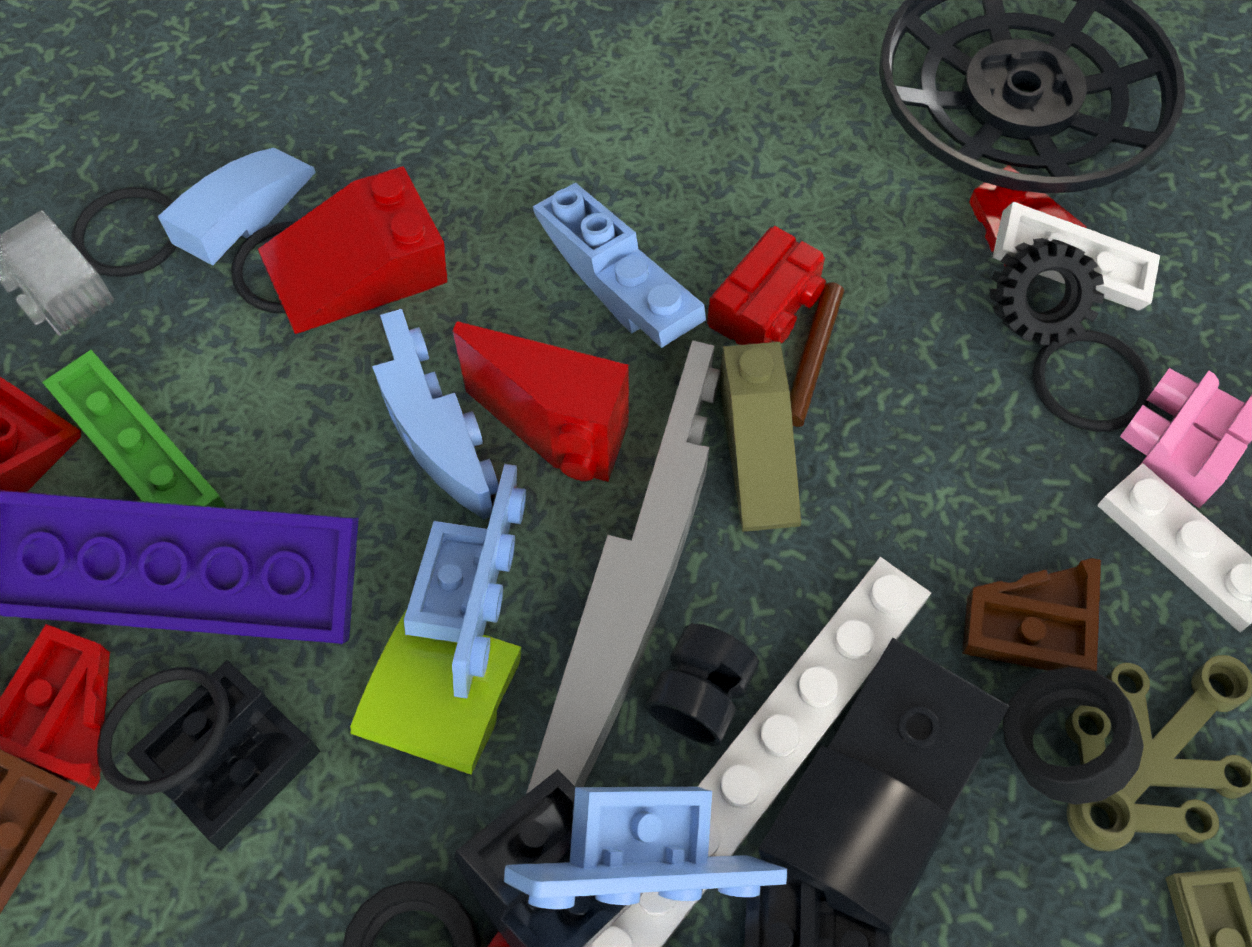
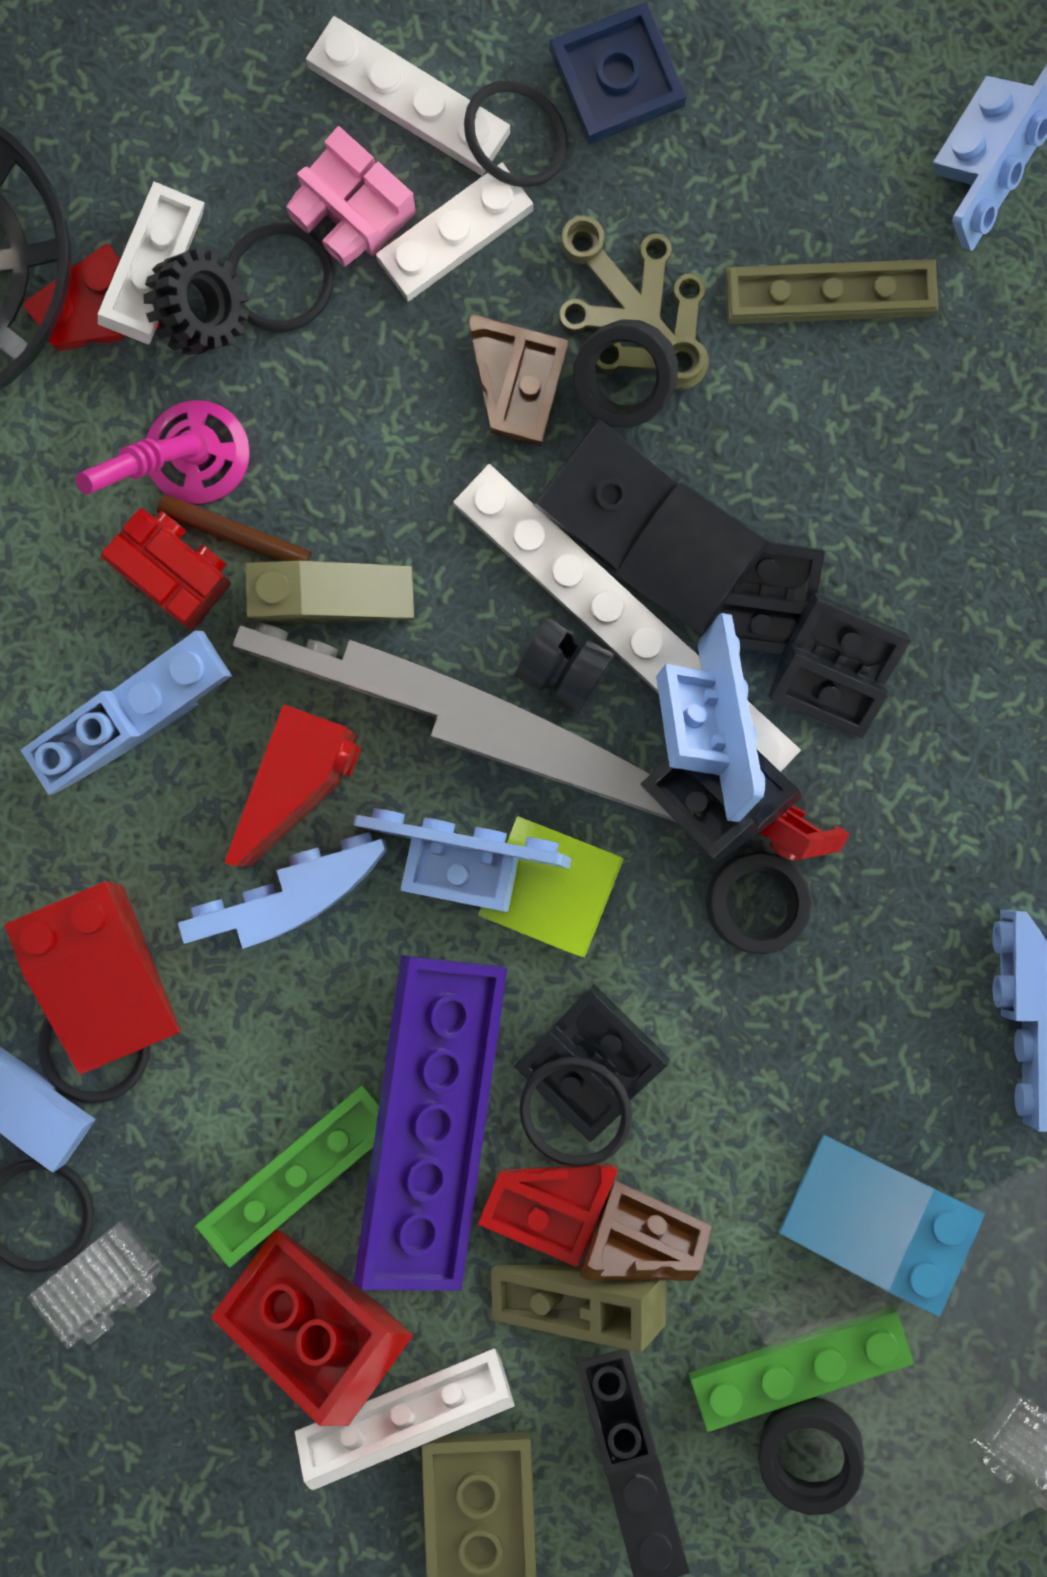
camera: 90 degrees left, 25 degrees up
none -> dark pink dish [75,400,250,505]

